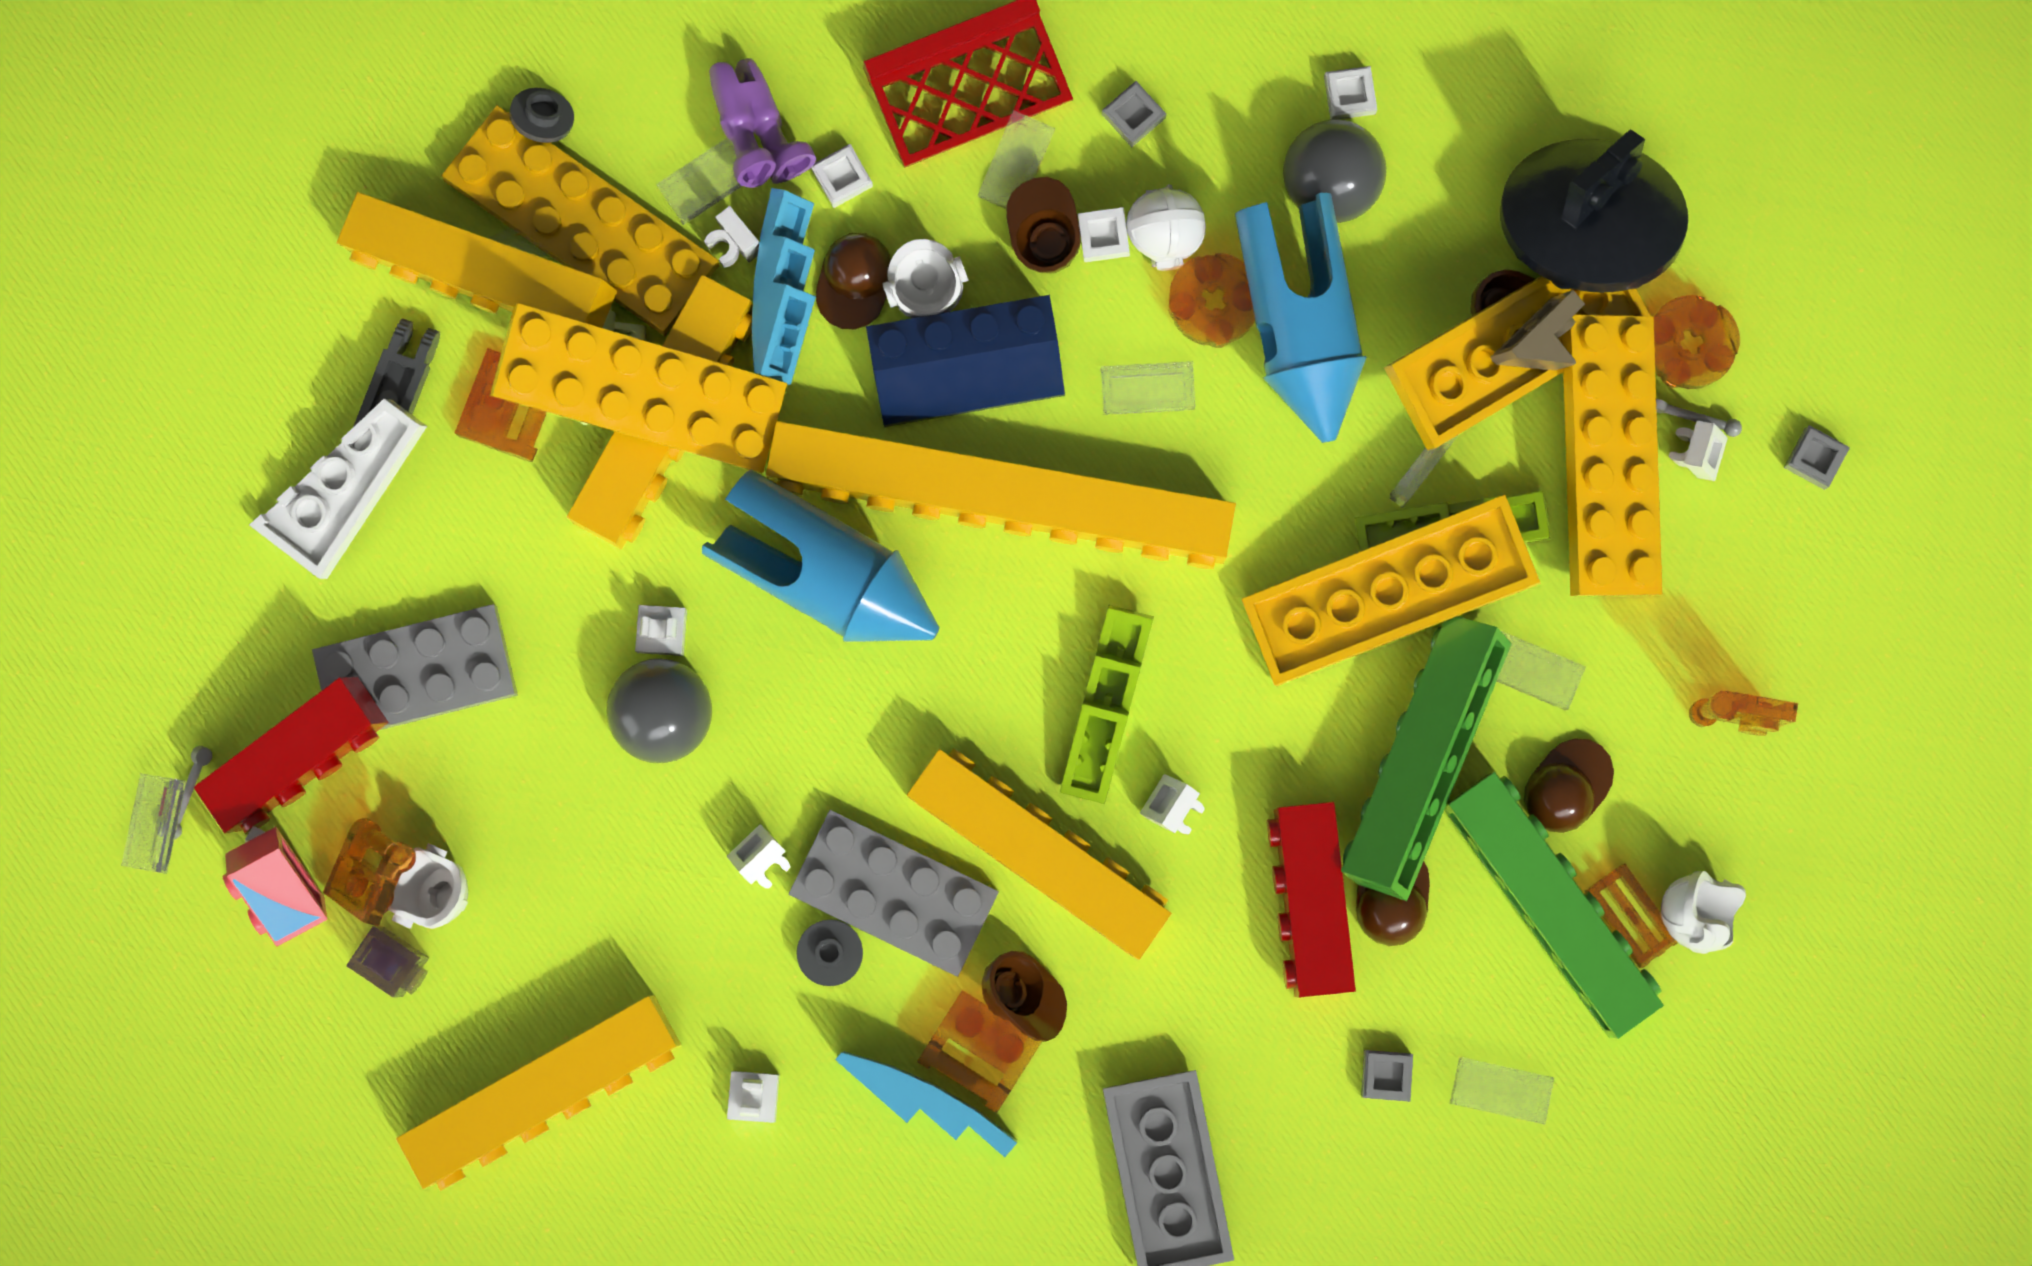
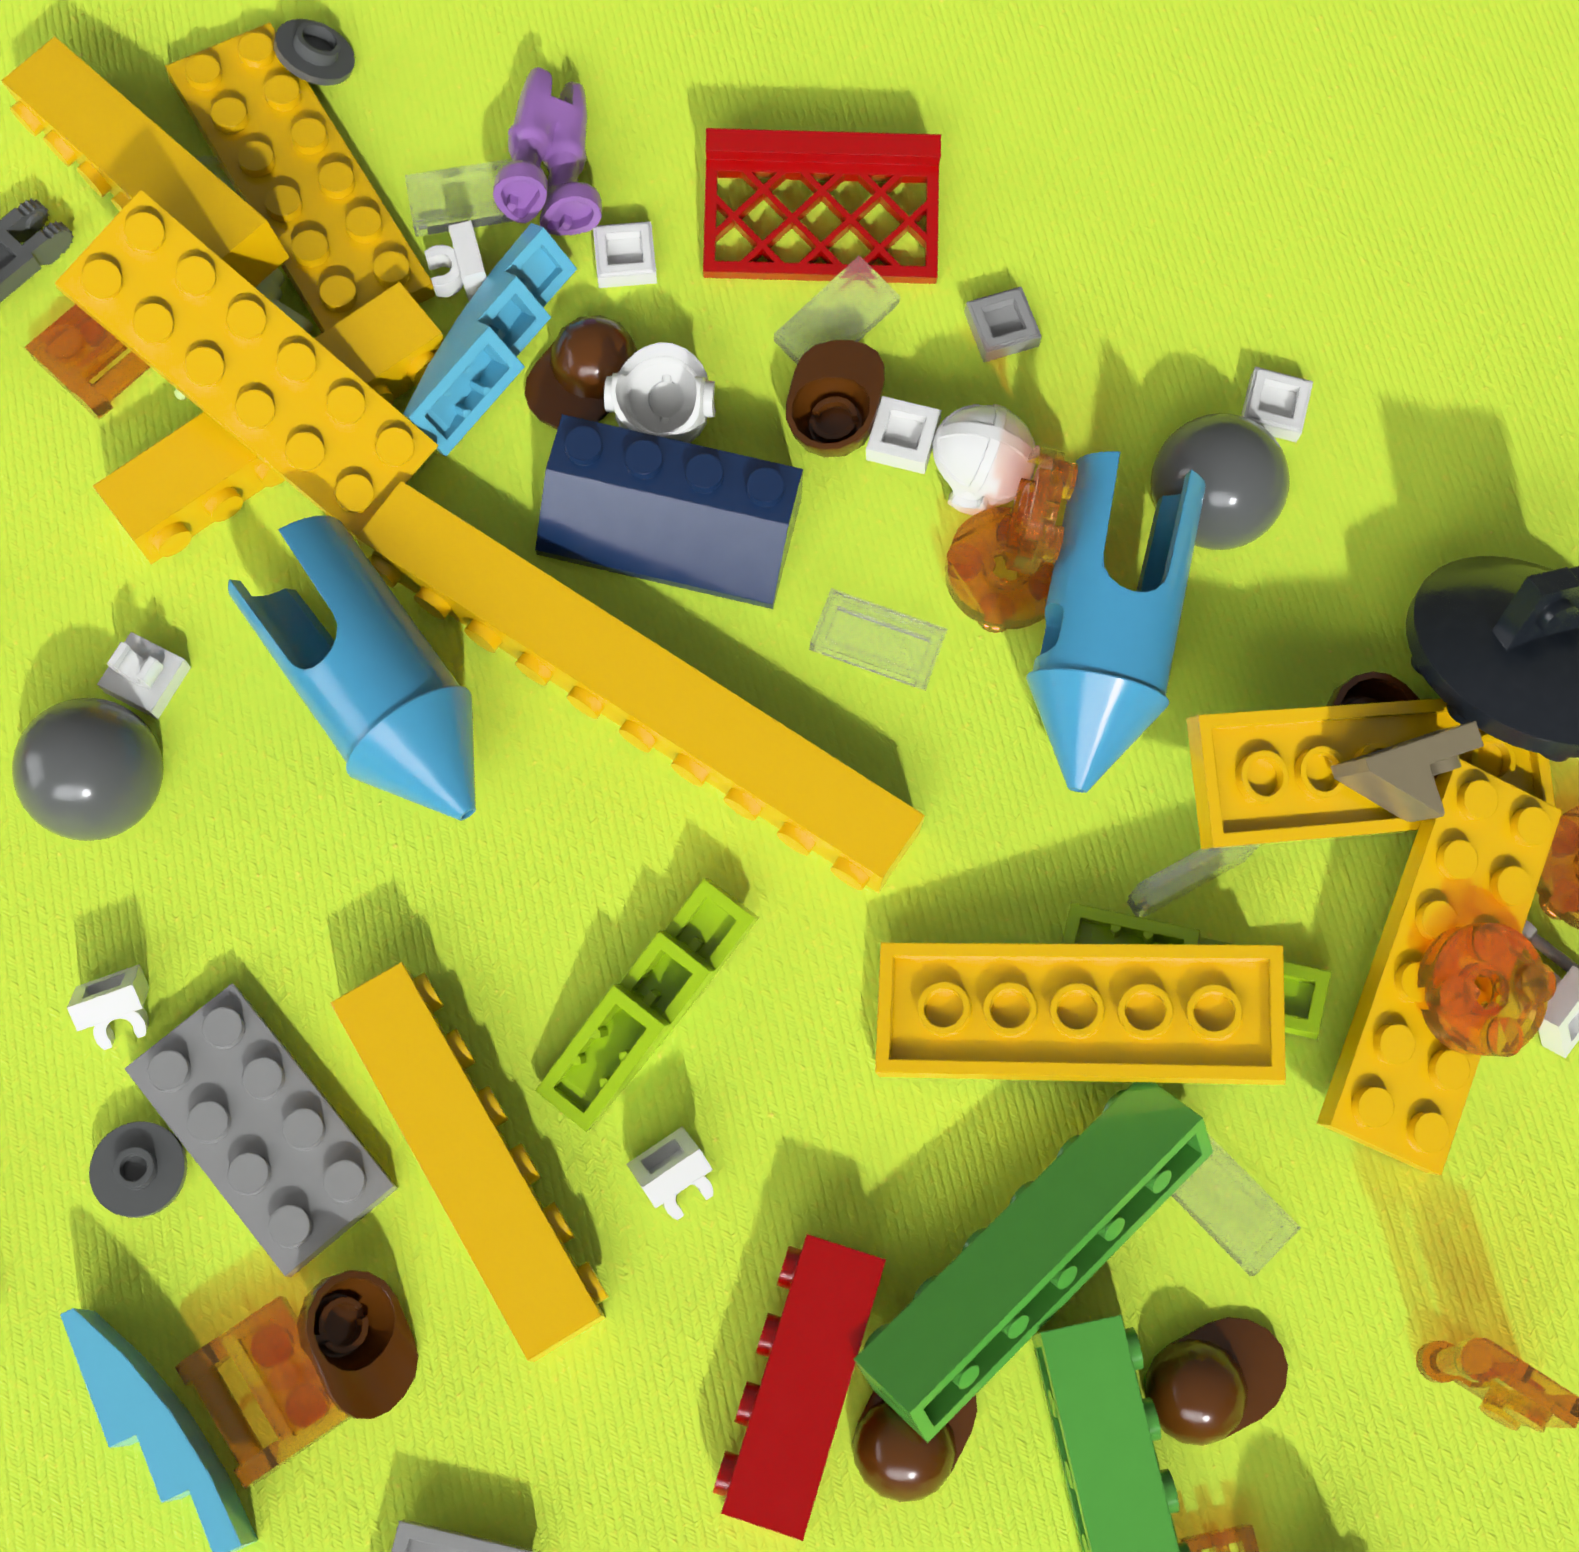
camera: 20 degrees right, 10 degrees down
none -> clear orange plate [1005,445,1078,575]
none -> clear orange plate [1418,922,1556,1057]

